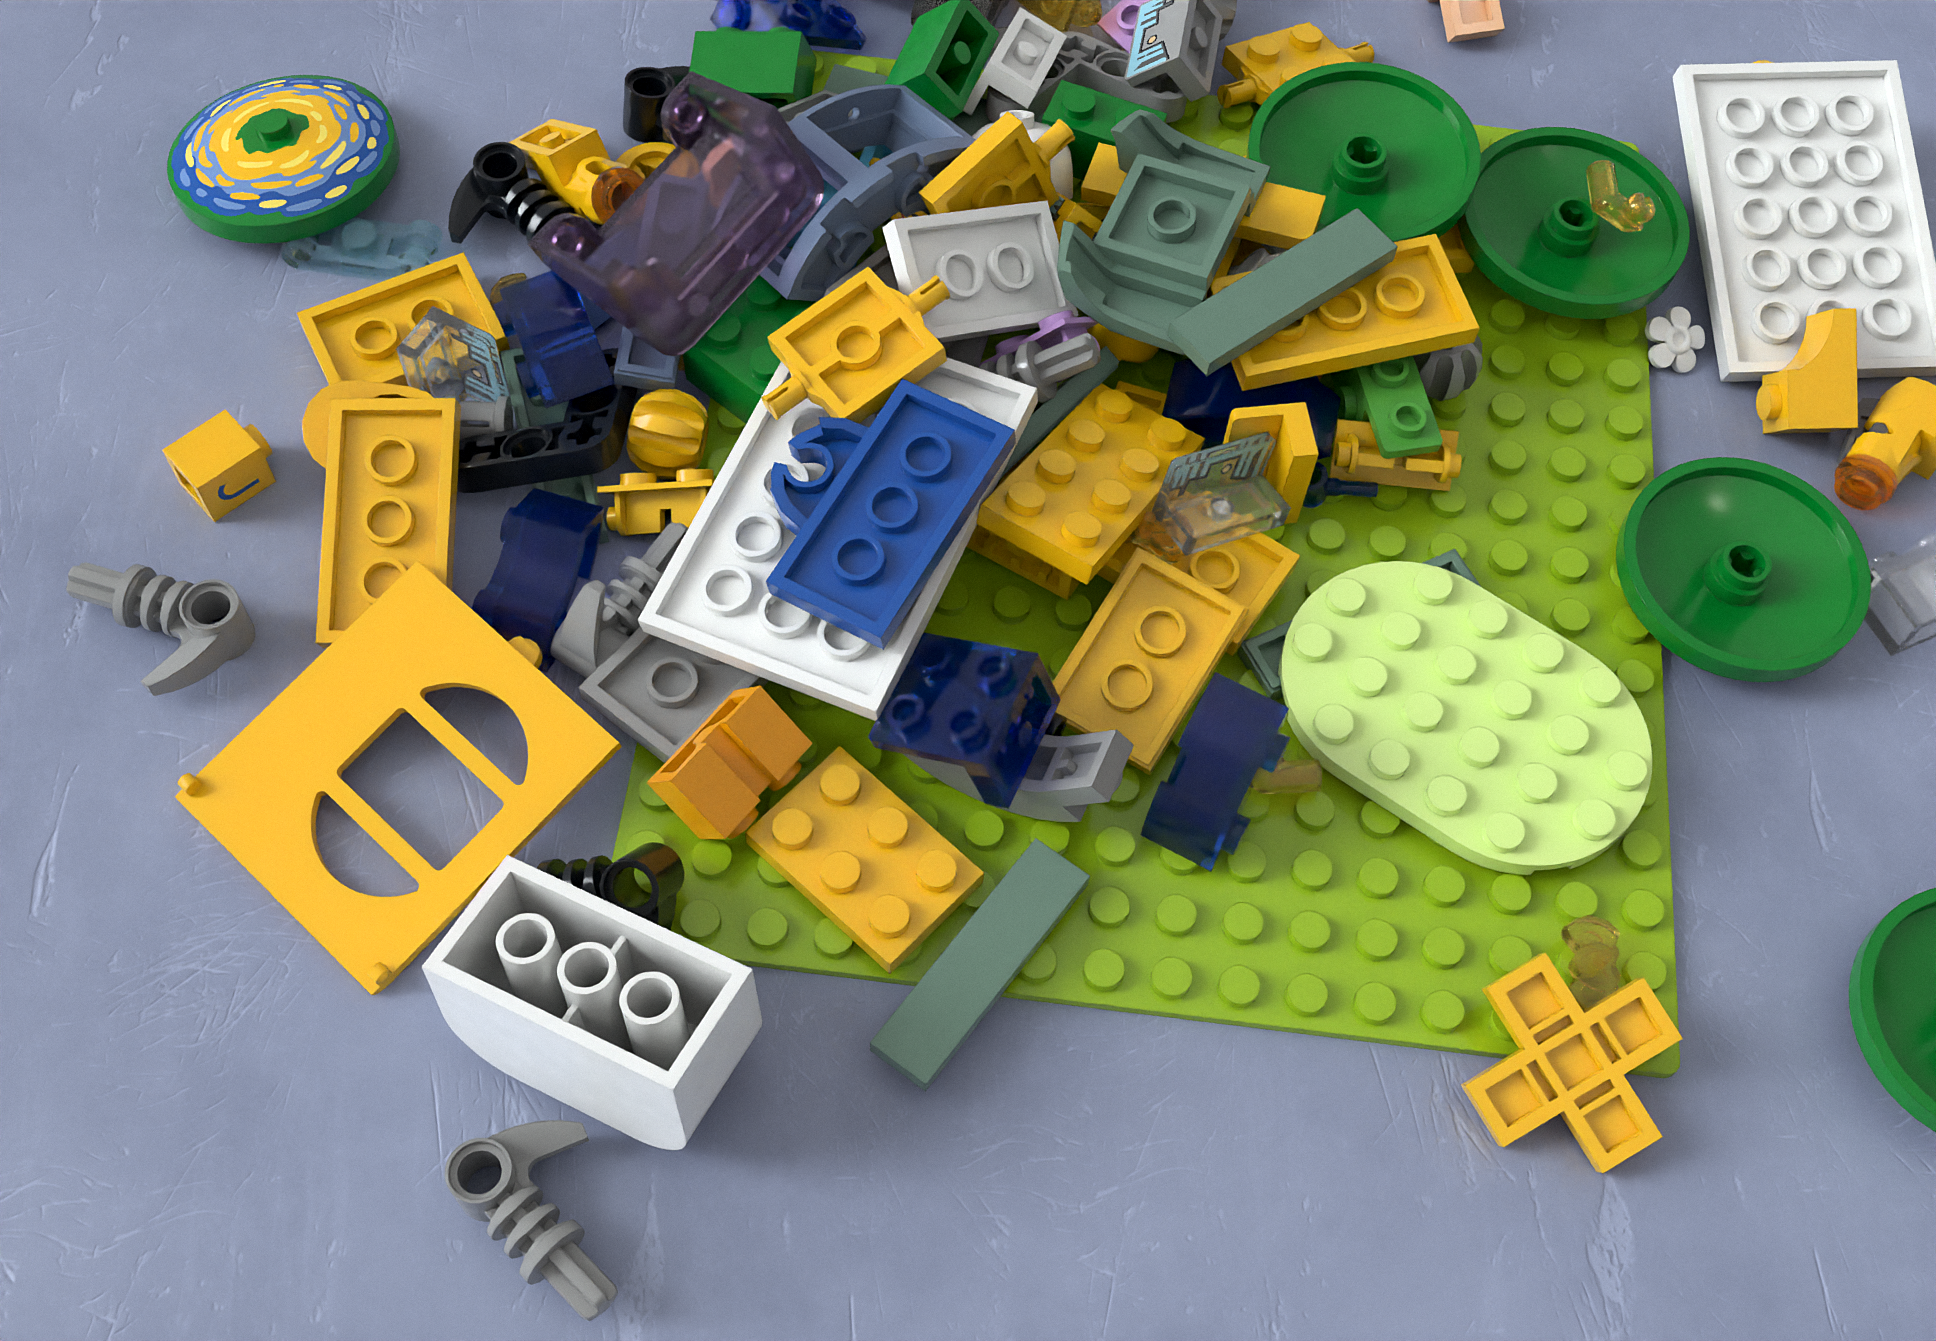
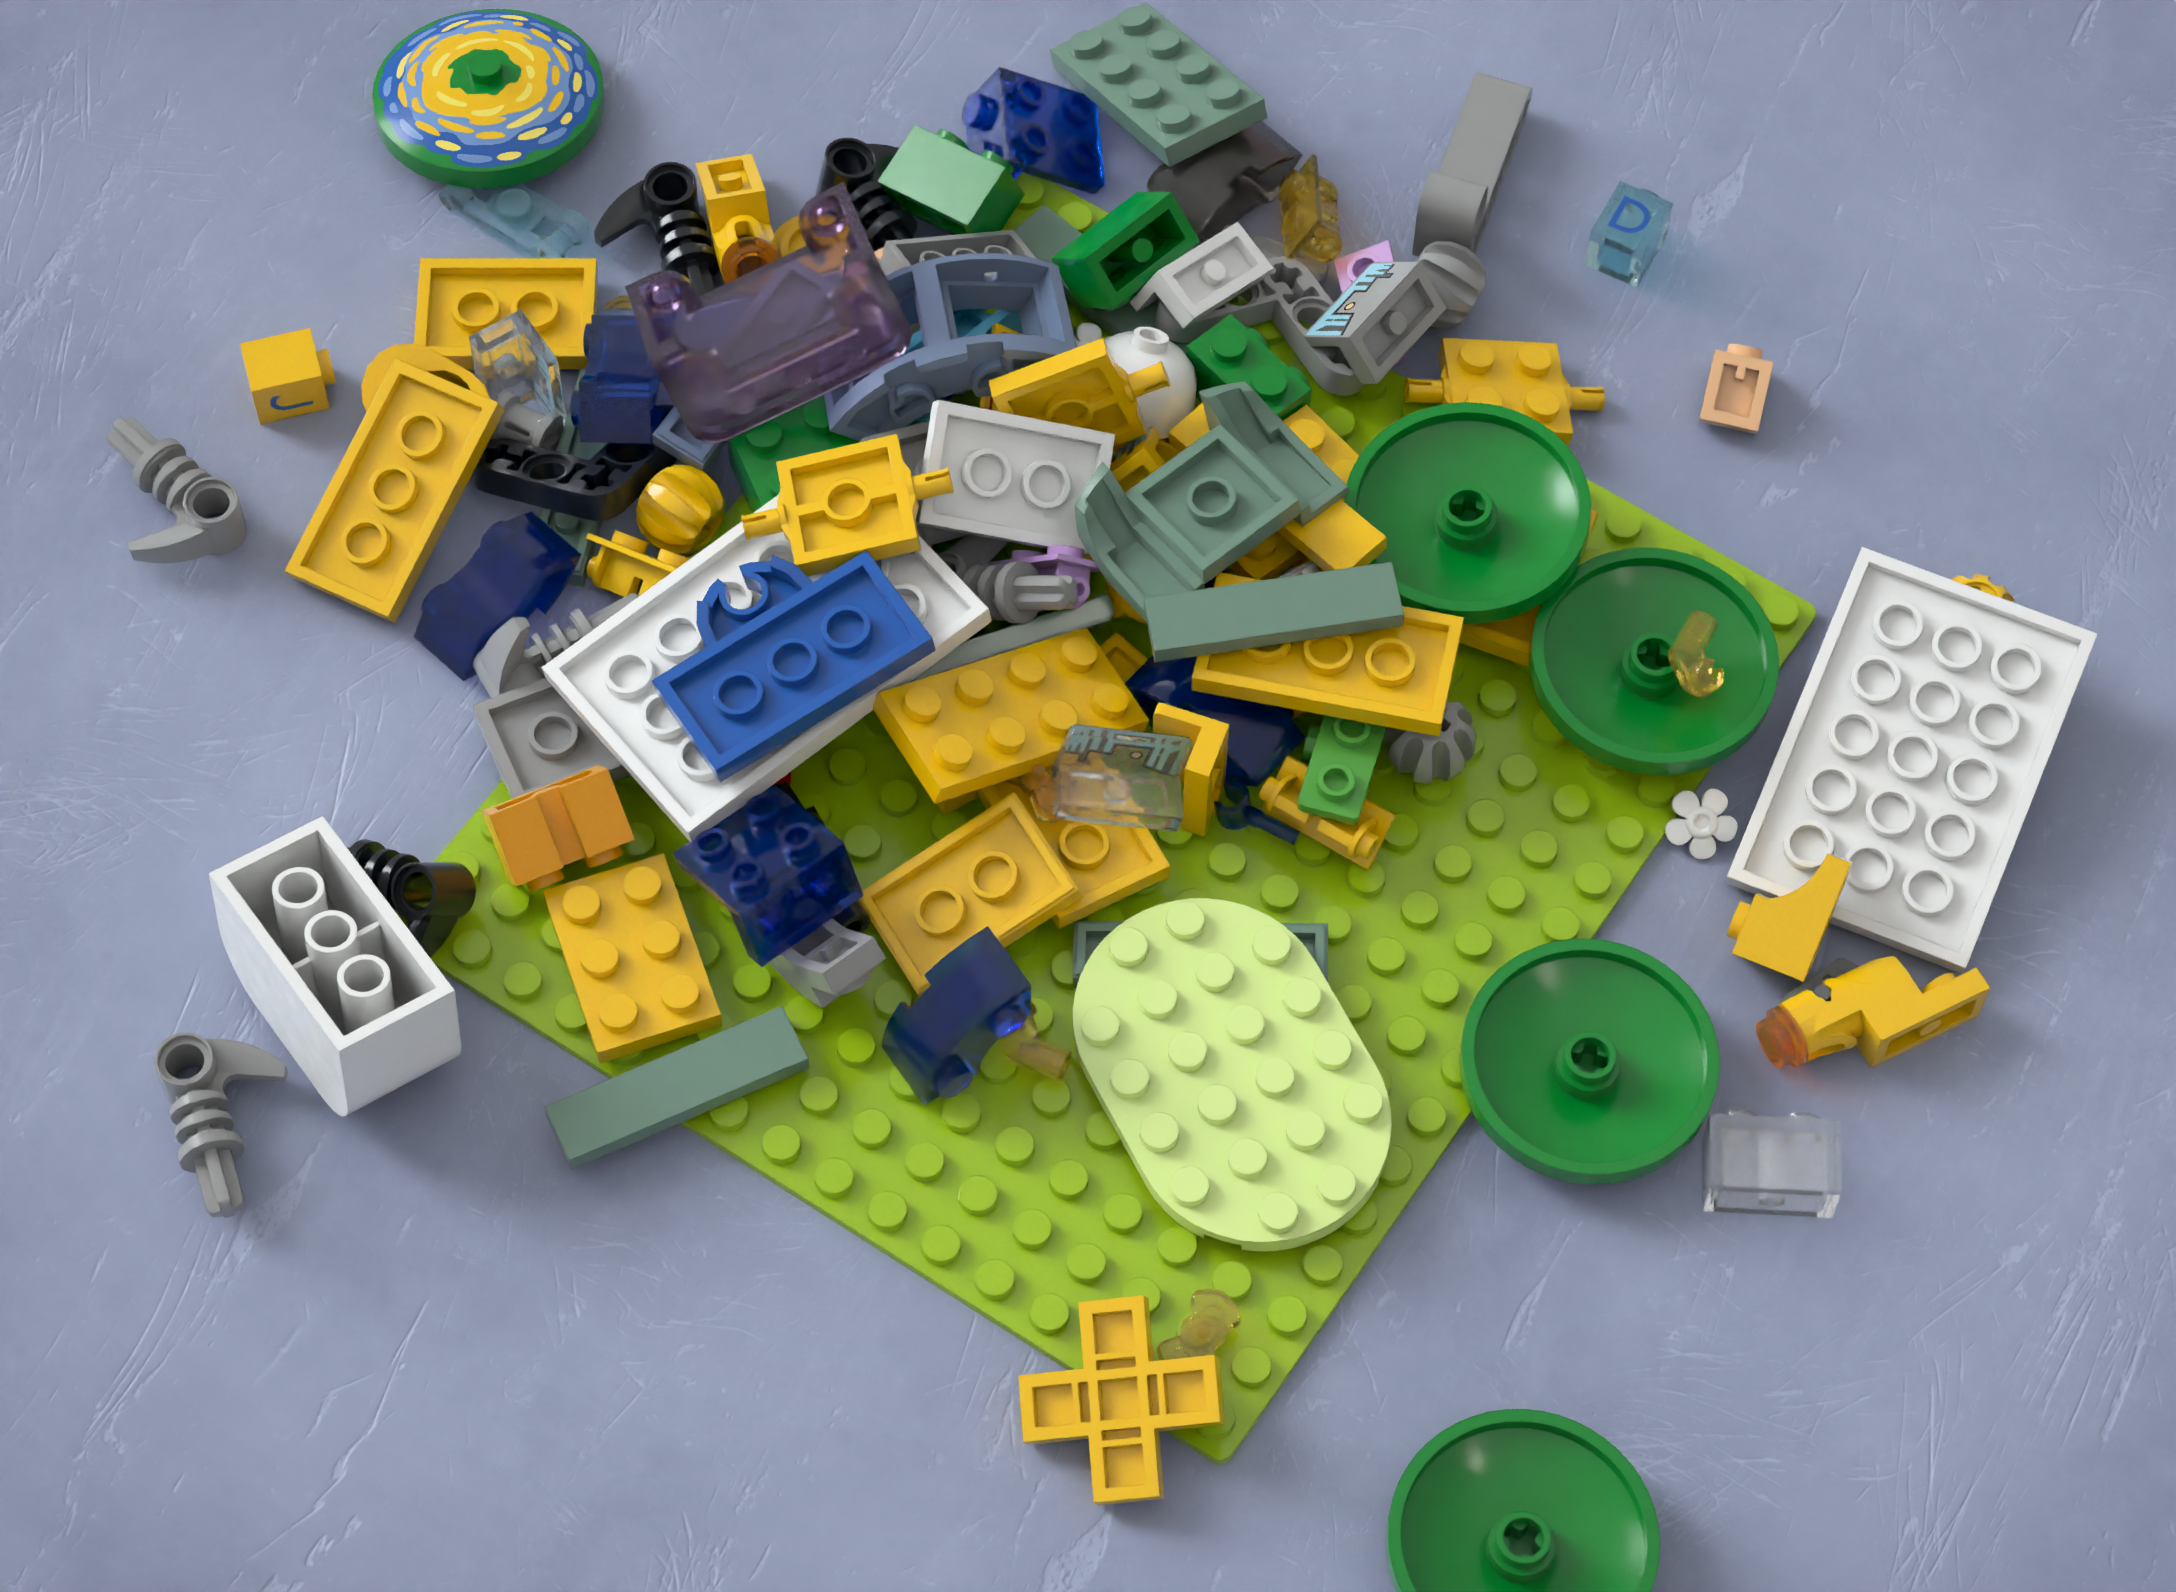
camera: 30 degrees right, 0 degrees up
yellow door [174,560,622,995] -> none

